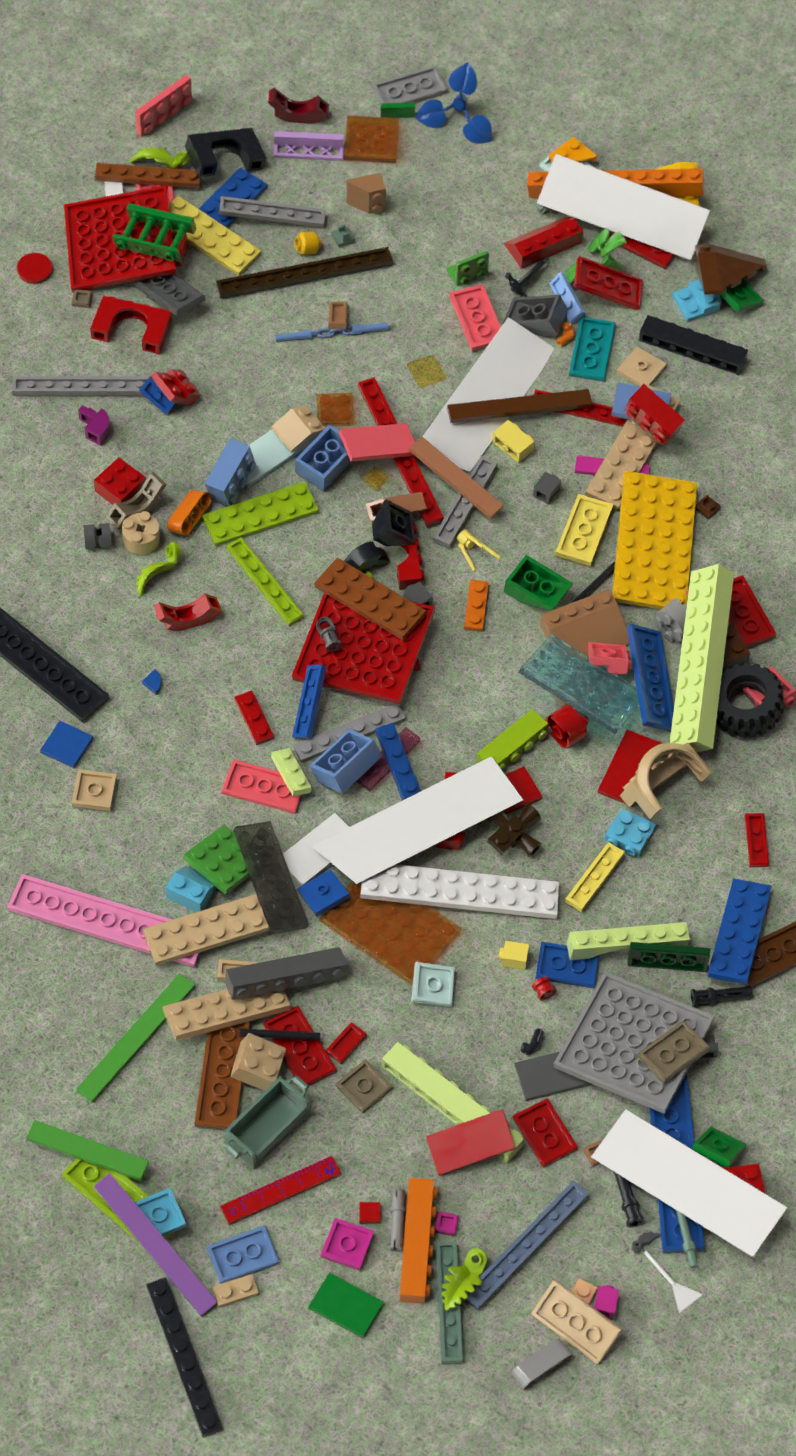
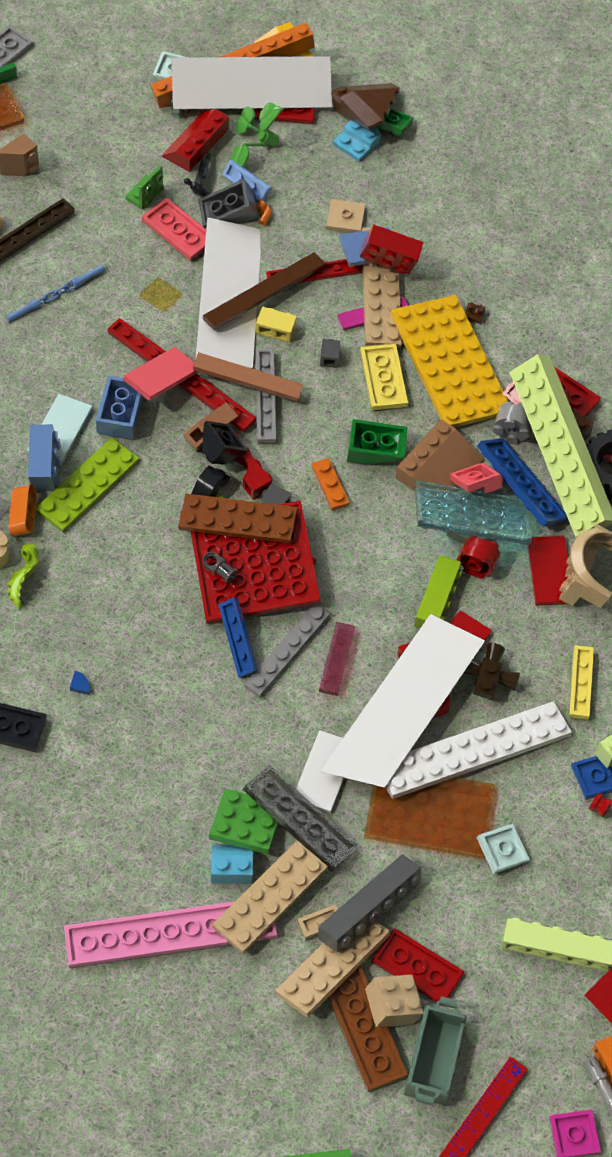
camera: 30 degrees left, 0 degrees up
blue tile [40,720,93,768] -> none
tan plate [72,769,117,811] -> none
bright green tile [76,973,195,1103] -> none
red arch [154,593,222,631] -> none
coral tile [221,759,302,814] -> none
lime tile [226,537,304,626] -> none
red plate [234,690,274,745] -> none
black bar [239,1028,320,1041] -> none
yellowish green plate [271,748,311,797] -> none
tan slope [272,405,325,452] -> none
blue plate [297,869,351,917] -> none
medium blue brick [310,729,382,794] -> none
clear orange plate [316,393,354,427] -> none
red tile [326,1022,367,1064] -> none
medium nougat tile [328,302,348,329] -> none
sand green tile [332,225,355,248] -> none
dark tan tile [335,1059,393,1114] -> none
red tile [359,1202,380,1224] -> none
clear yellow tile [362,466,388,491] -> none
blue plate [374,722,421,800] -> none
blue plant [416,62,492,144] -> none
light yellow plant [457,529,501,571] -> none
light yellow brick [499,941,529,970] -> none
light orange wing [549,137,597,163] -> none
teal tile [569,317,616,382] -> none
black bar [571,561,615,603] -> none
red tile [574,256,643,310] -> none
medium azure plate [604,808,656,857] -> none
black brick [639,315,748,375] -> none

